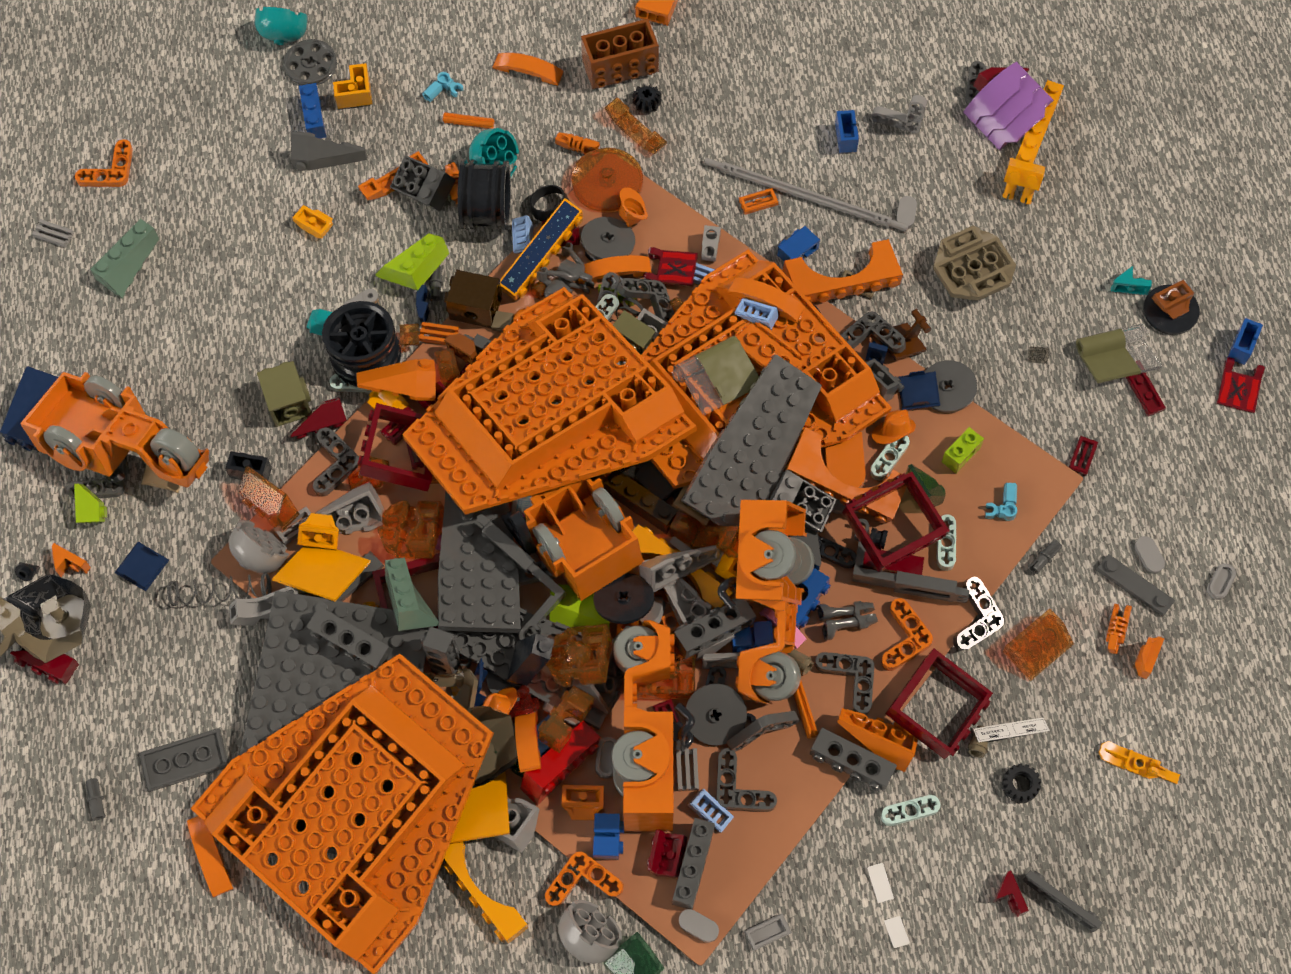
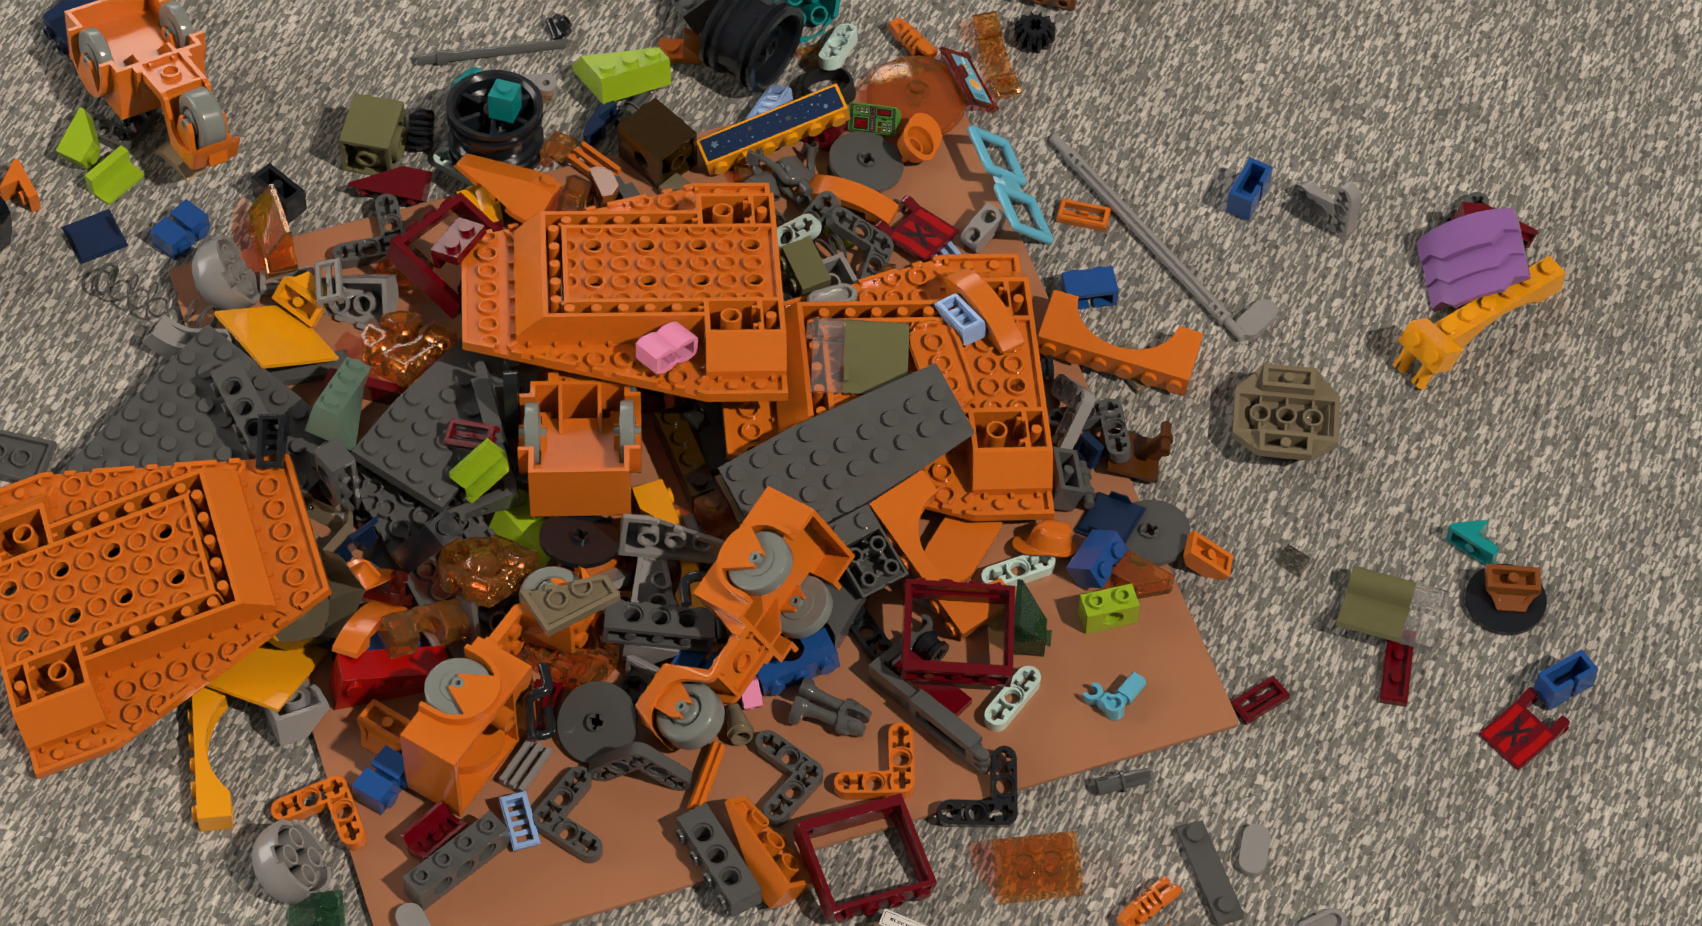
camera: 30 degrees right, 10 degrees down
none -> lime panel [84,145,144,205]
none -> blue piece [150,199,210,261]
none -> black slope [256,414,290,469]
none -> light grey tile [314,258,344,308]
none -> black gear [407,108,435,151]
none -> dark grey bar [416,39,566,66]
none -> dark red bracket [430,217,486,269]
none -> dark red tile [443,418,500,450]
none -> lime panel [449,438,509,504]
none -> teal brick [488,79,522,123]
none -> dark tan wing [520,574,621,637]
none -> black plate [546,13,572,40]
none -> bright pink brick [636,321,698,374]
none -> orange slope [659,27,702,64]
none -> clear orange tile [799,42,824,69]
none -> light grey tile [807,283,857,302]
none -> light aqua beam [819,23,858,70]
none -> slope [848,102,902,137]
none -> clear red door [939,47,999,113]
none -> medium azure bar [967,125,1054,244]
none -> light grey beam [1051,374,1095,450]
none -> blue piece [1066,529,1129,588]
none -> clear orange slope [1110,550,1175,599]
none -> orange slope [1183,530,1233,580]

